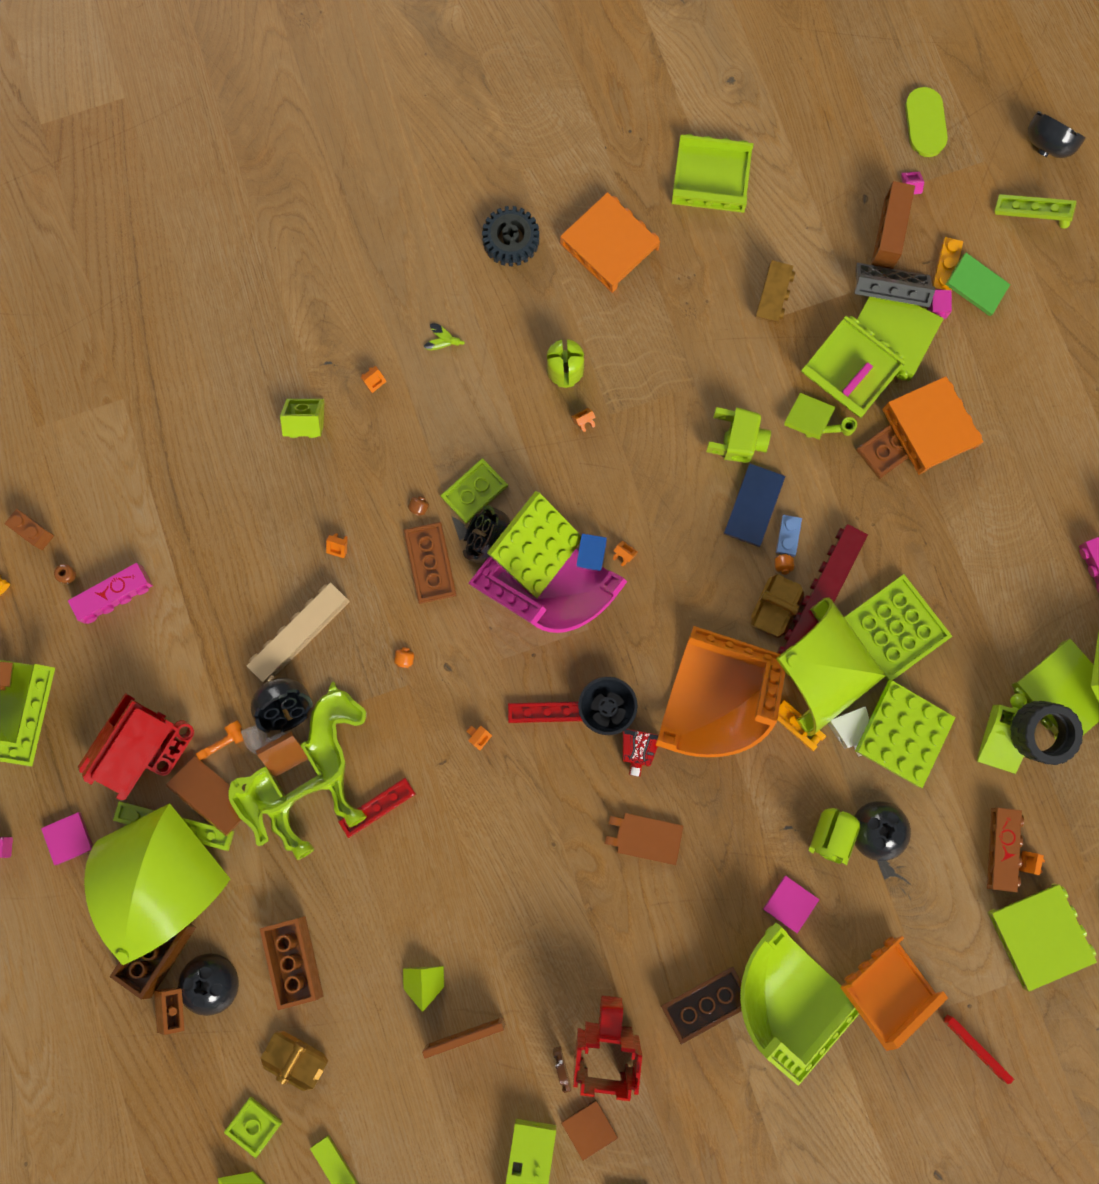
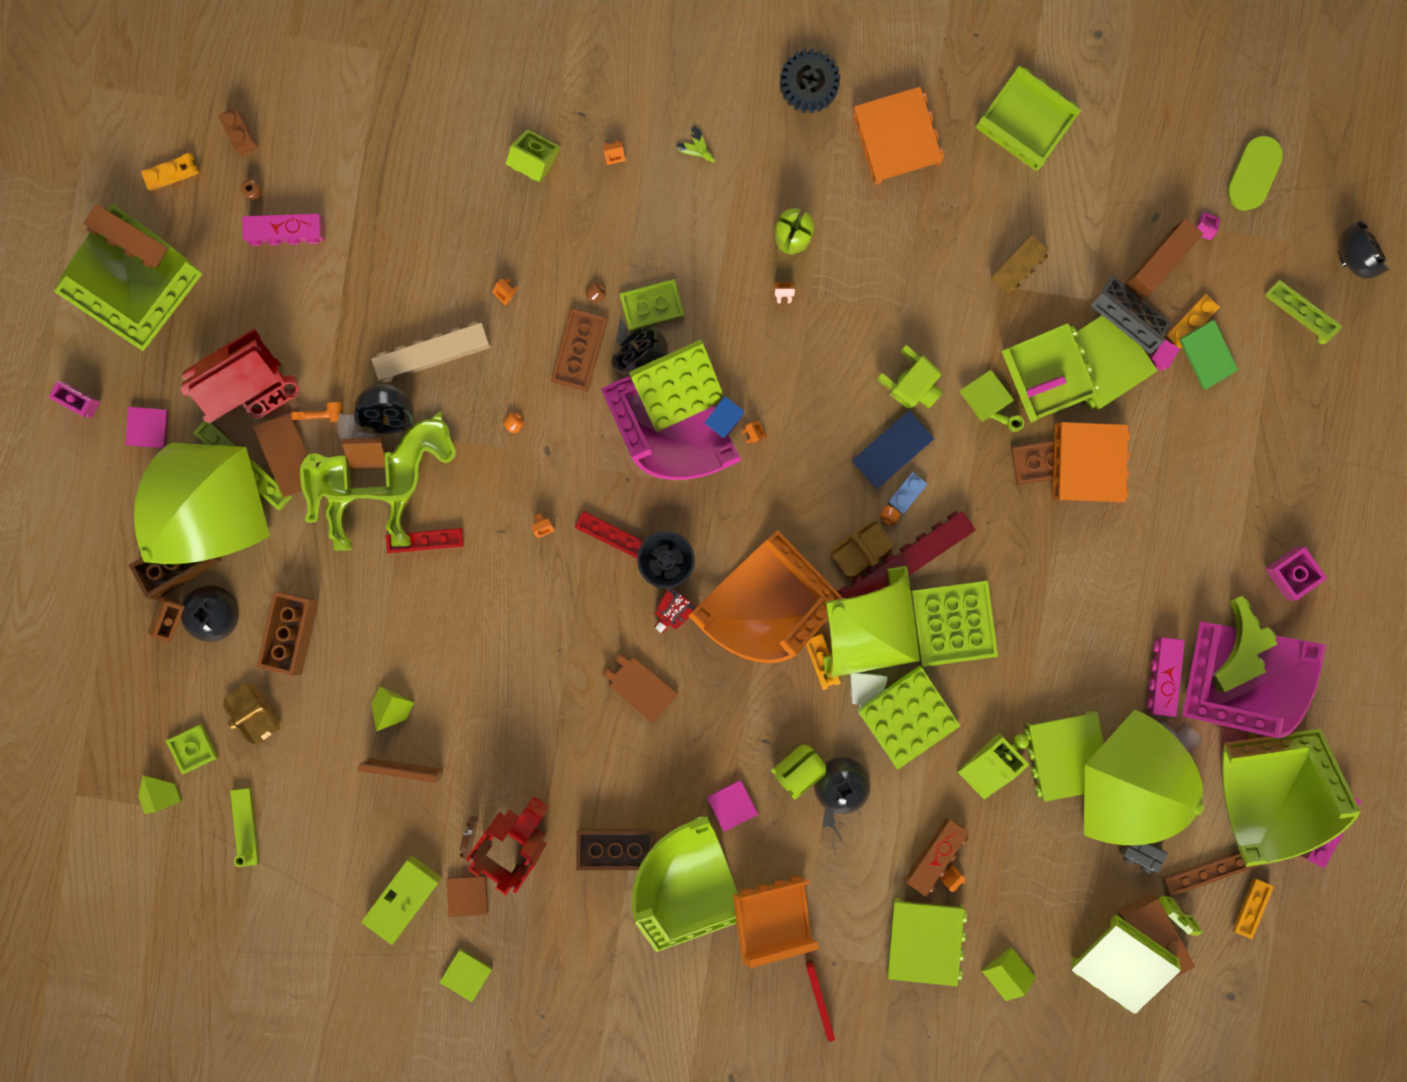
camera: 20 degrees right, 10 degrees up
black tyre [1010,701,1083,765] -> none

